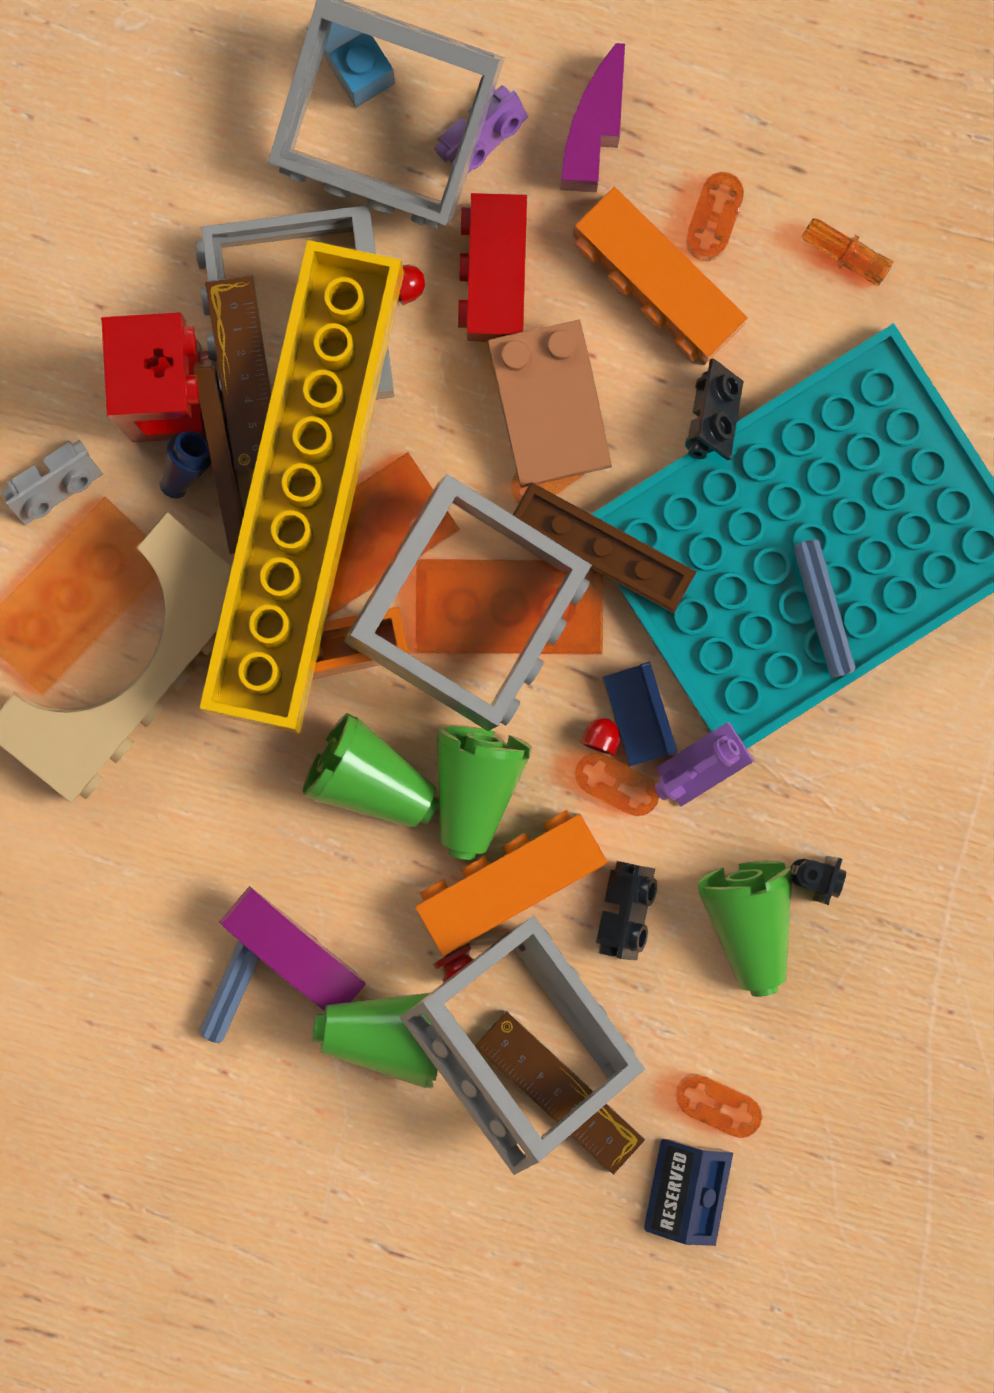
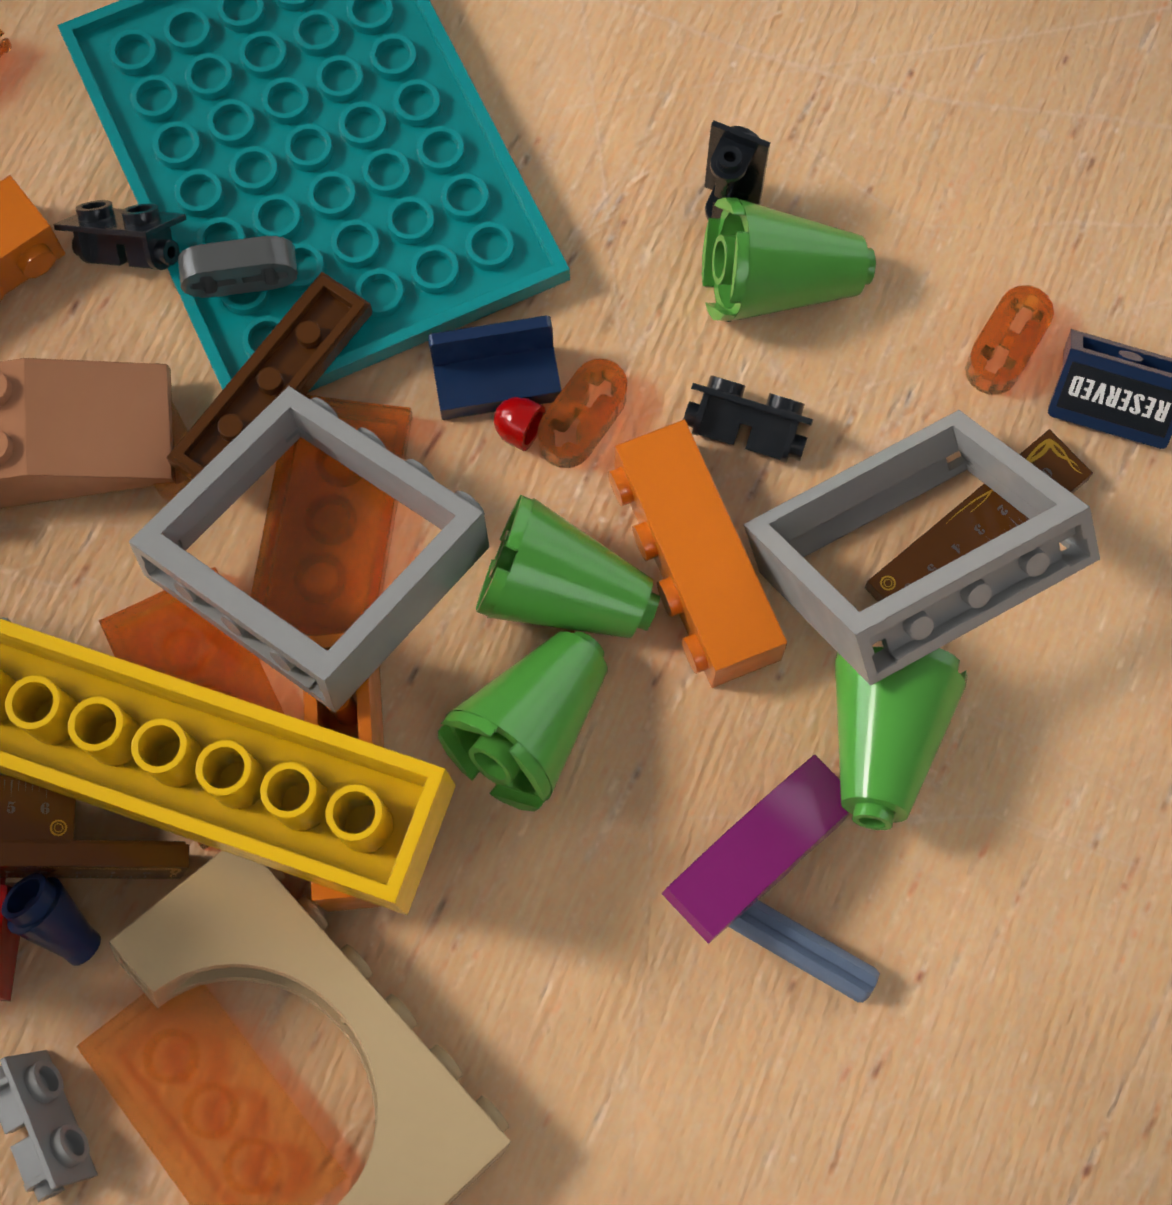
camera: 80 degrees left, 15 degrees down
red bush [433,943,473,983] -> none
medium lavender hinge [655,721,754,807] -> none
sand blue axle [794,539,855,677] -> none
none -> dark grey beam [178,236,298,298]

